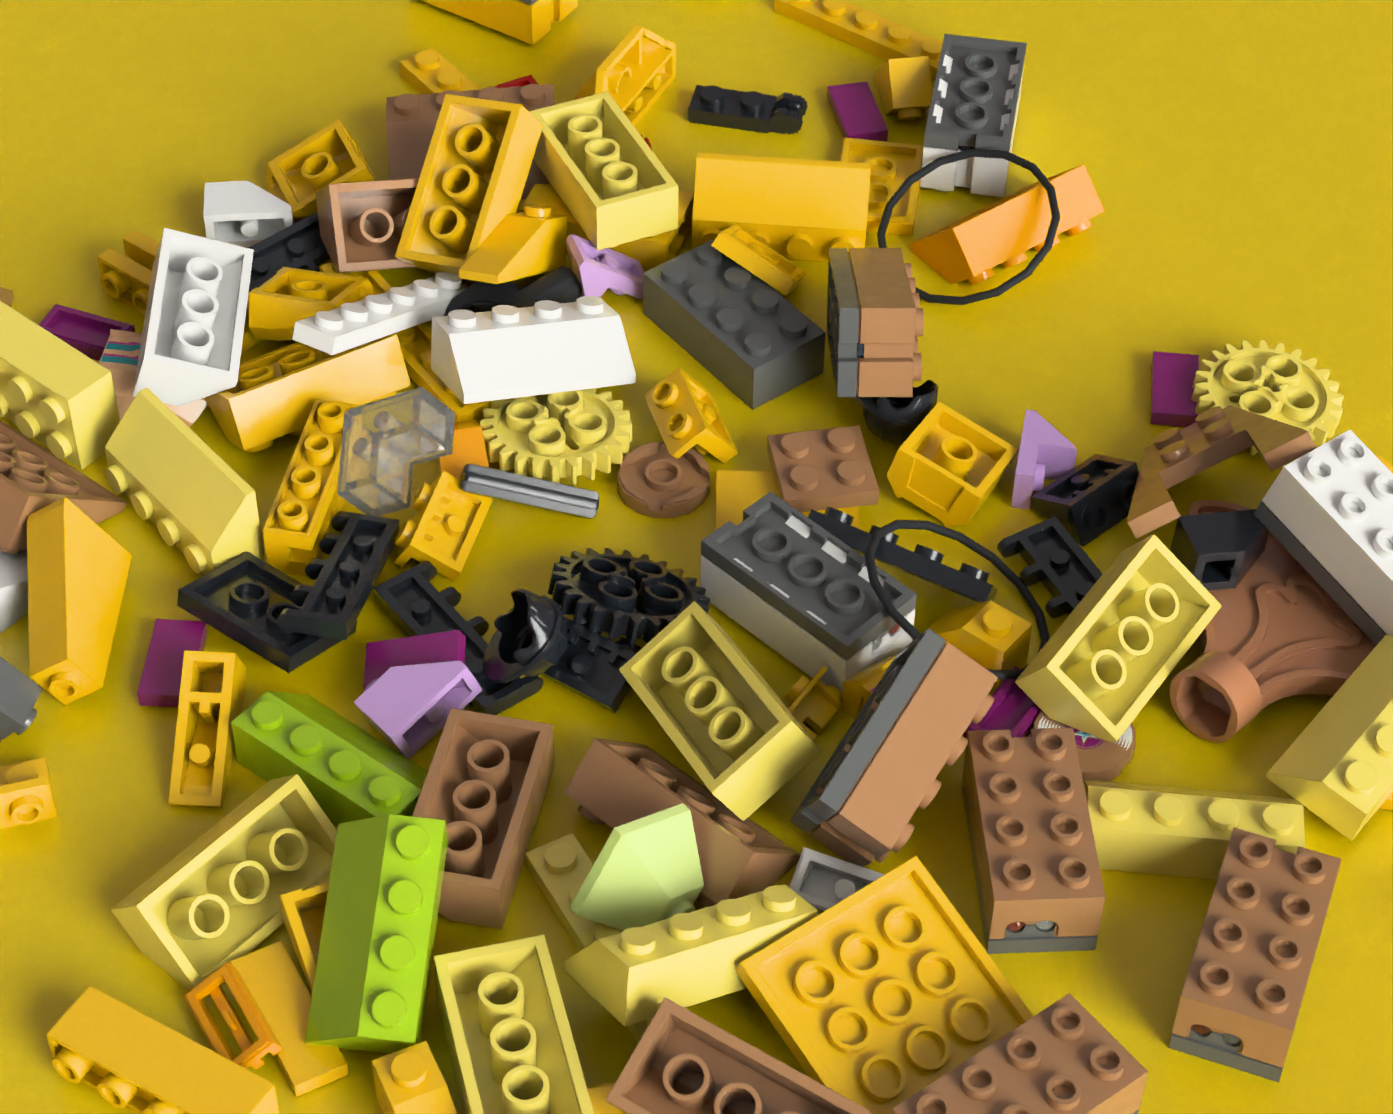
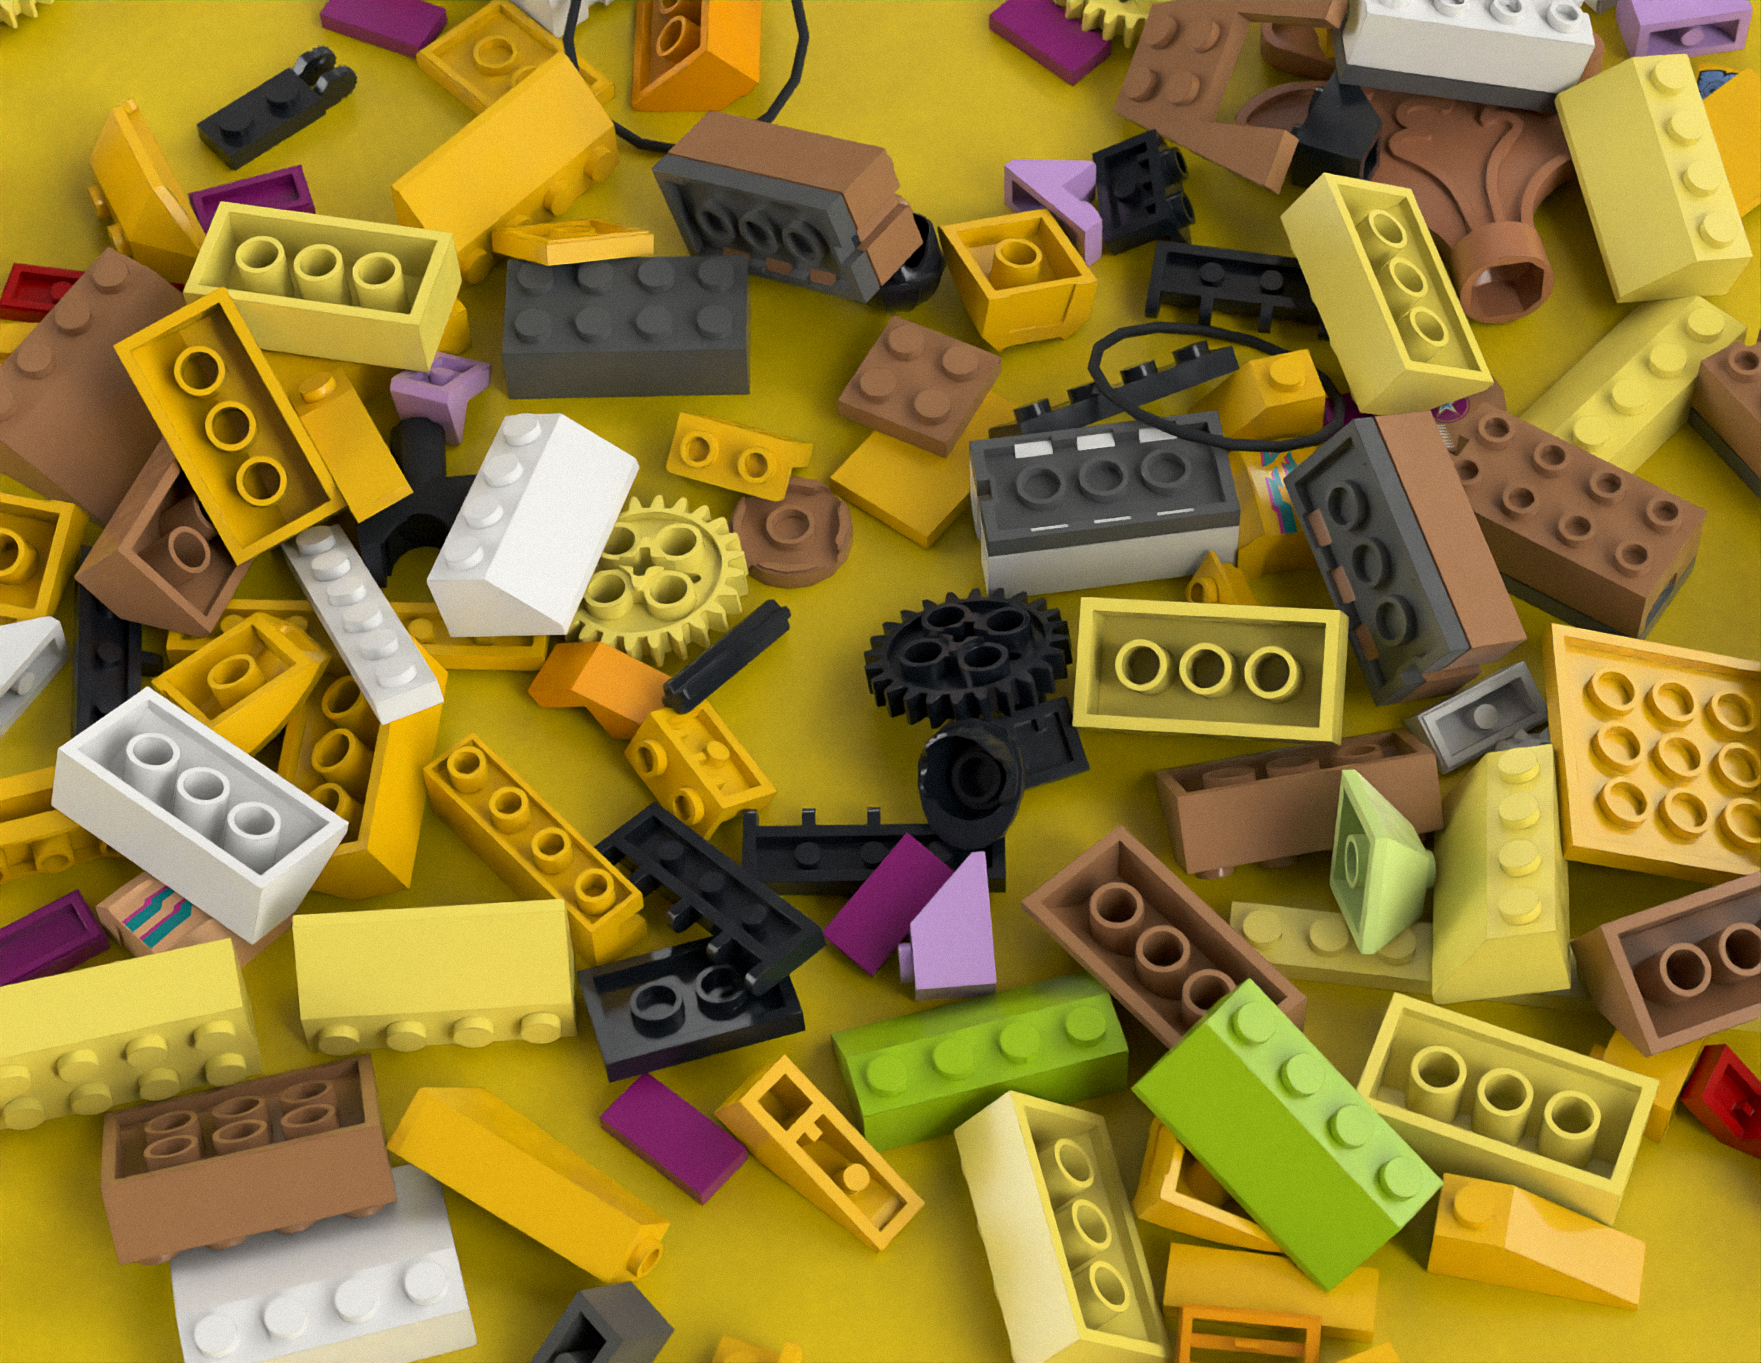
camera: 50 degrees left, 10 degrees up
clear brick [337,387,455,516] -> none
none -> magenta tile [188,164,316,235]

